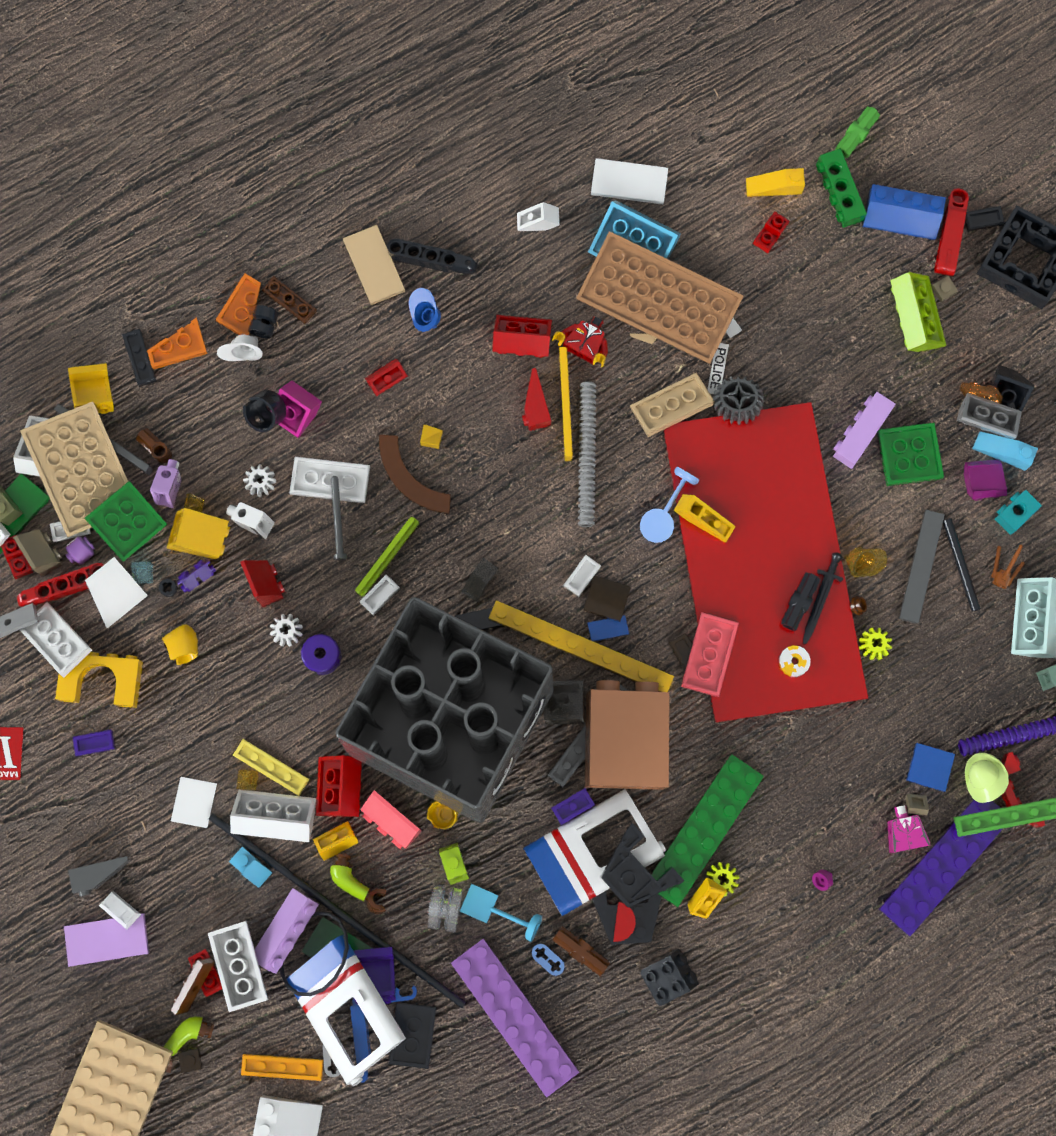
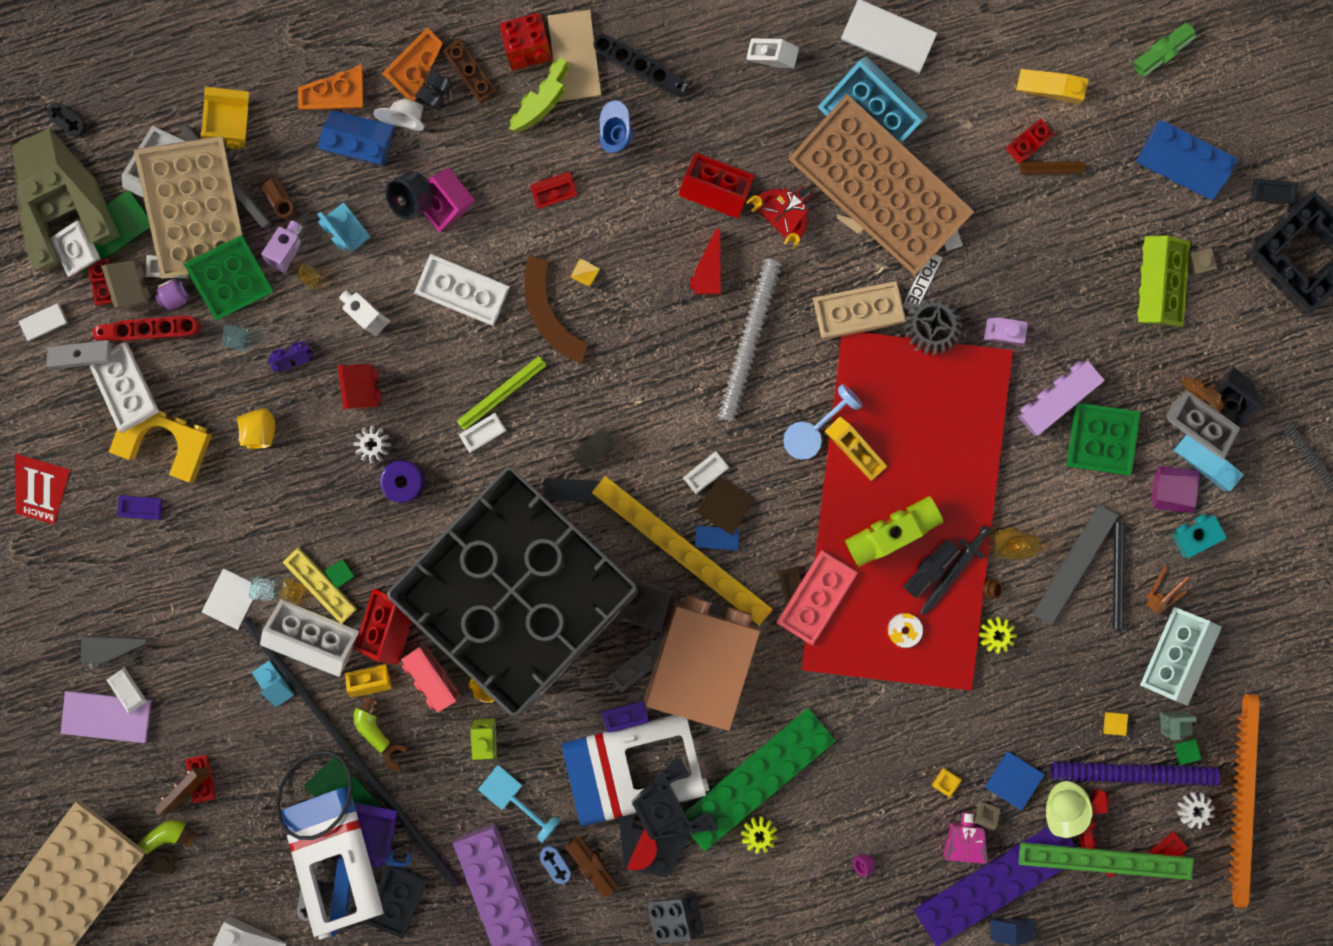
camera: 15 degrees right, 10 degrees up
white sticker [85,557,148,628] -> none
black tile [122,329,157,387] -> none
black bush [159,579,178,597] -> none
yellow slope [166,508,230,559] -> none
white slope [208,921,268,1012] -> none
light orange tile [241,1054,324,1081] -> none
white gear [243,464,276,497] -> none
lavender brick [255,888,319,974] -> none
dark grey bar [331,476,347,560] -> none
clear wheel [428,885,462,933] -> none
yellow tile [559,347,573,461] -> none
yellow slope [688,878,727,919] -> none
green brick [816,148,867,228] -> none
red piece [934,188,969,277] -> none
none -> clear light blue slope [249,576,276,601]
none -> medium azure bracket [317,202,371,253]
none -> blue slope [318,110,395,168]
none -> green tile [325,558,355,588]
none -> red bracket [499,13,553,71]
none -> lime slope [509,57,571,133]
none -> lime brick [845,496,944,567]
none -> yellow tile [932,768,962,798]
none -> lavender torso [984,318,1028,347]
none -> dark blue slope [990,918,1034,946]
none -> reddish brown axle [1020,161,1085,175]
none -> yellow tile [1103,712,1128,736]

